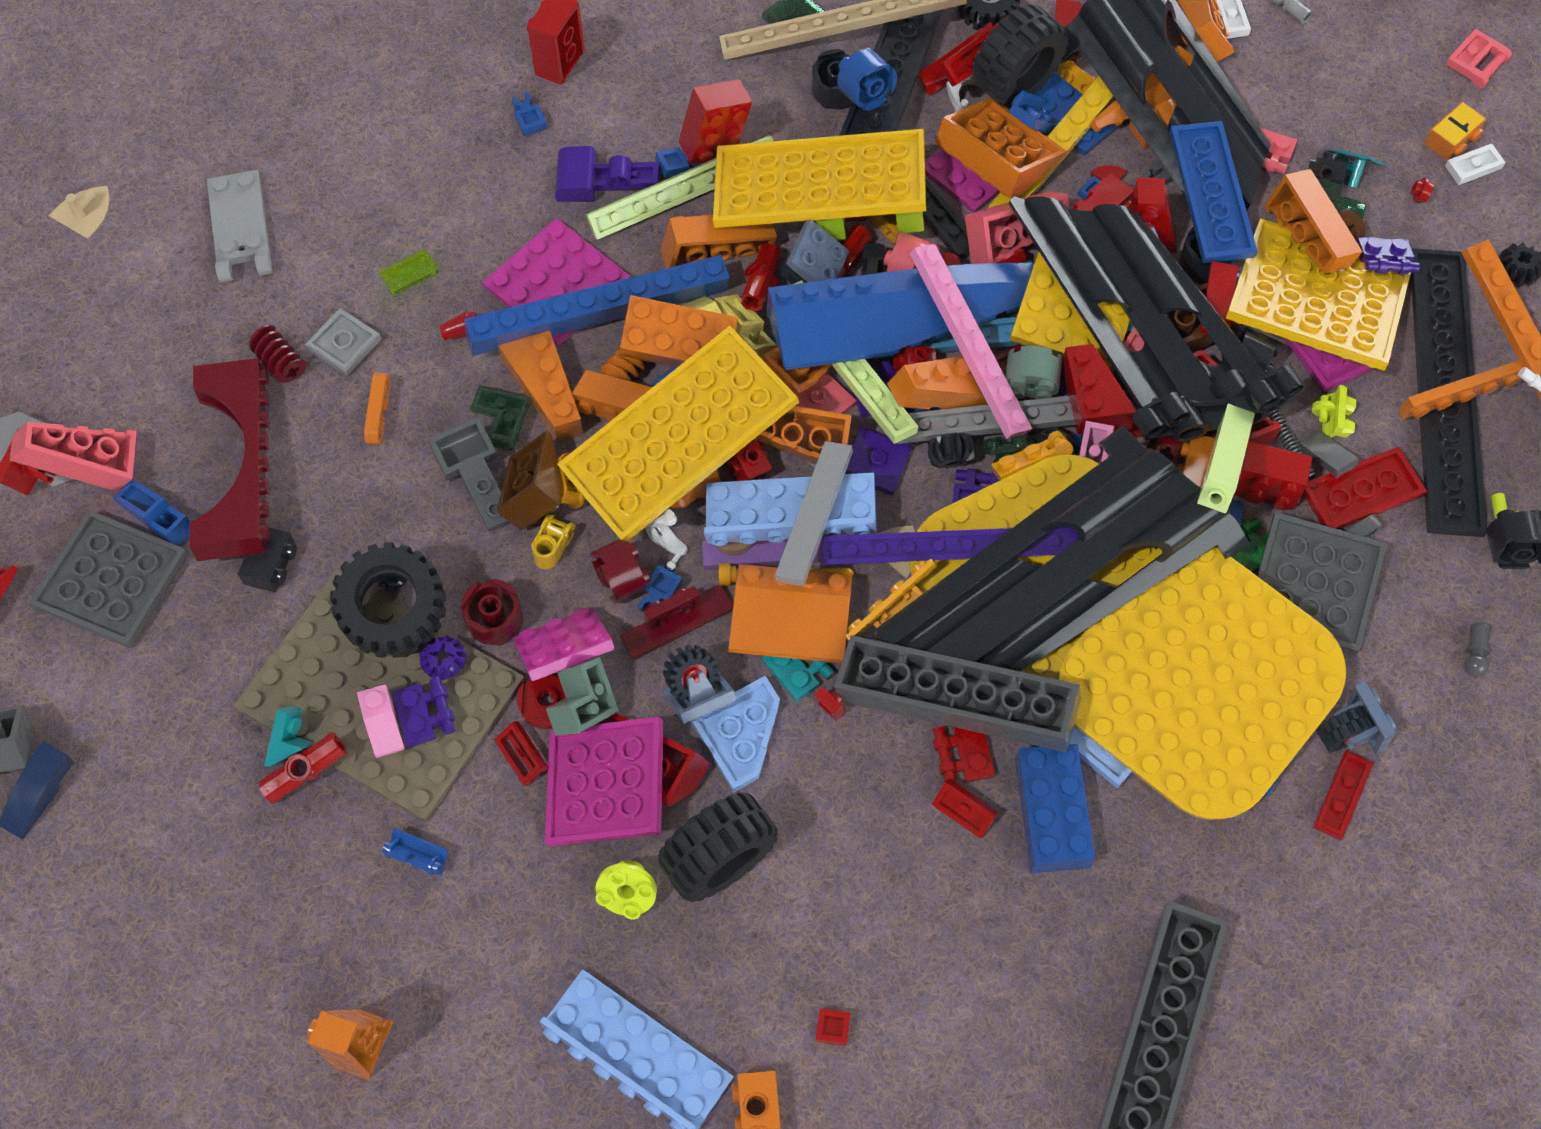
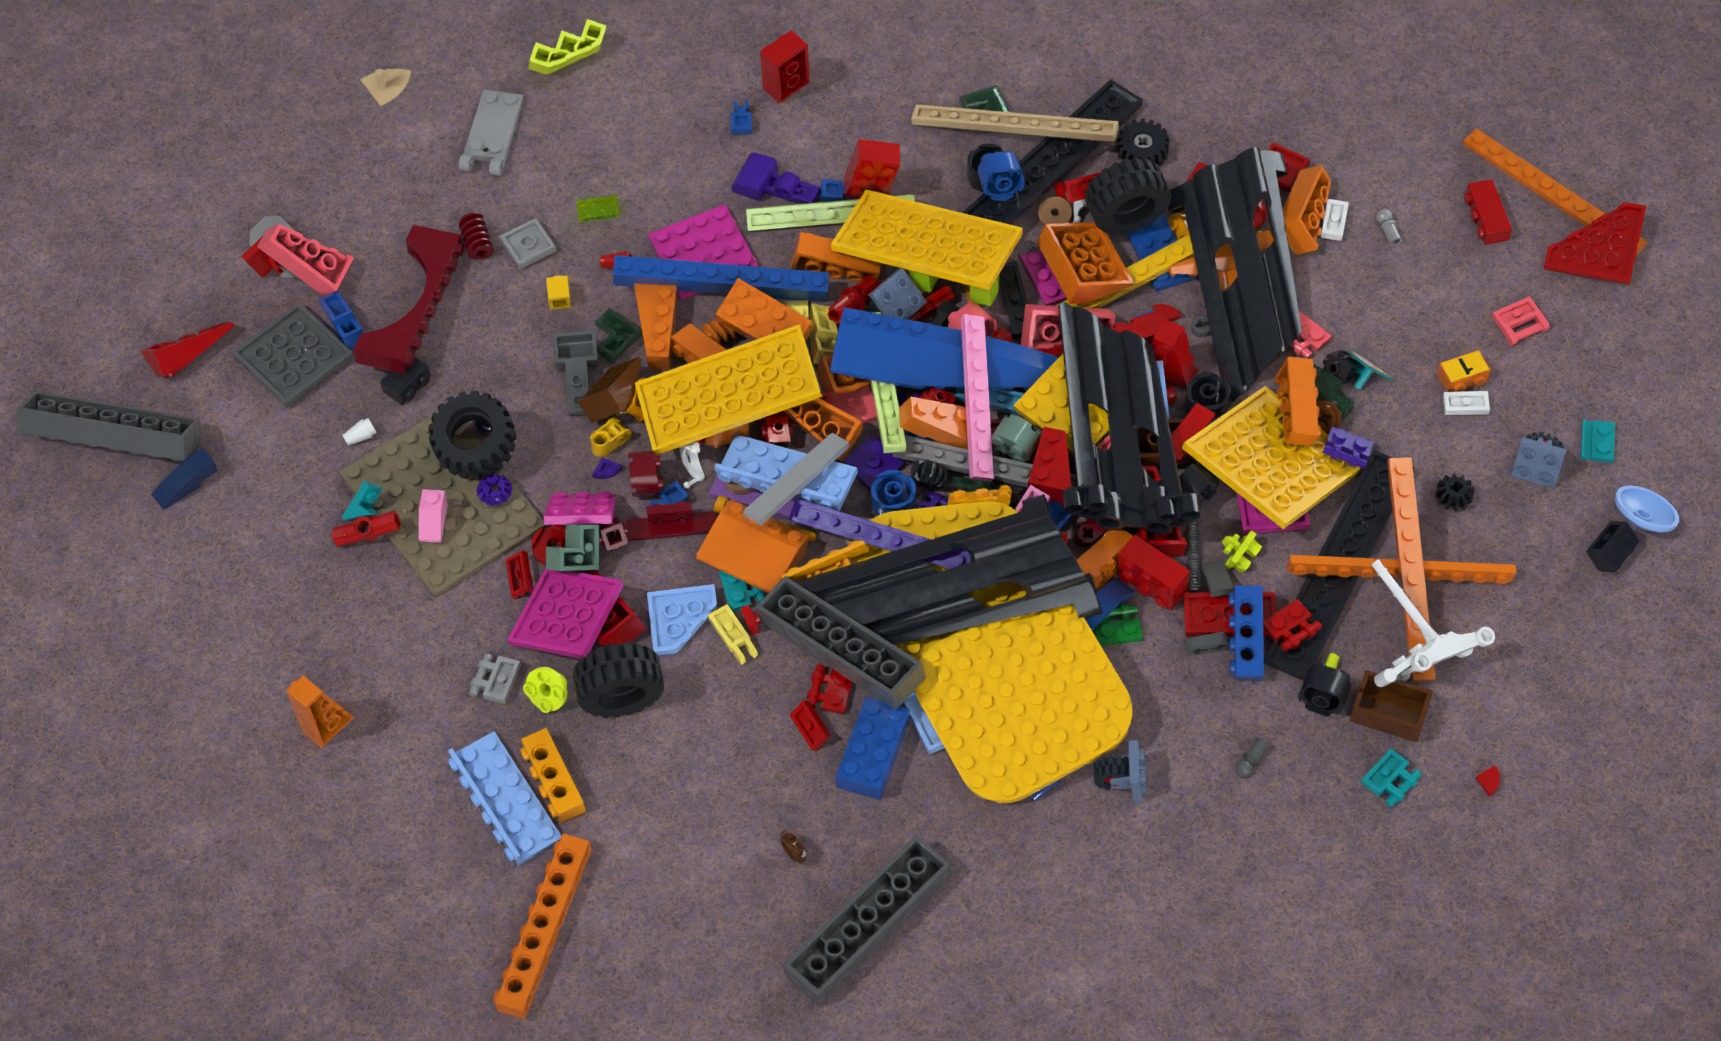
camera: 25 degrees right, 5 degrees down
orange beam [364,373,391,445] -> none
blue hinge [382,828,449,876] -> none
dark purple plate [392,677,455,748] -> none
dark red brick [462,579,523,646] -> none
plate [662,644,737,724] -> none
red plate [815,1008,851,1046] -> none
blue bracket [1009,90,1056,134] -> none
blue plate [1169,121,1258,263] -> none
yellowish green brick [1197,404,1255,513] -> none
dark grey plate [1257,512,1388,653] -> none
red tile [1313,750,1373,841] -> none
red plate [1410,177,1434,203] -> none
none -> white cone [343,418,377,446]
none -> light grey plate [468,653,521,704]
none -> light orange brick [520,728,586,823]
none -> neon yellow brick [528,19,606,75]
none -> yellow brick [546,275,571,310]
none -> dark purple tile [592,458,622,479]
none -> dark red brick [597,518,628,551]
none -> light yellow hinge [708,604,758,665]
none -> reddish brown gear [780,830,807,864]
none -> blue brick [871,470,916,516]
none -> medium nougat piece [1038,196,1072,226]
none -> blue brick [1229,586,1264,680]
none -> red plate [1263,599,1322,652]

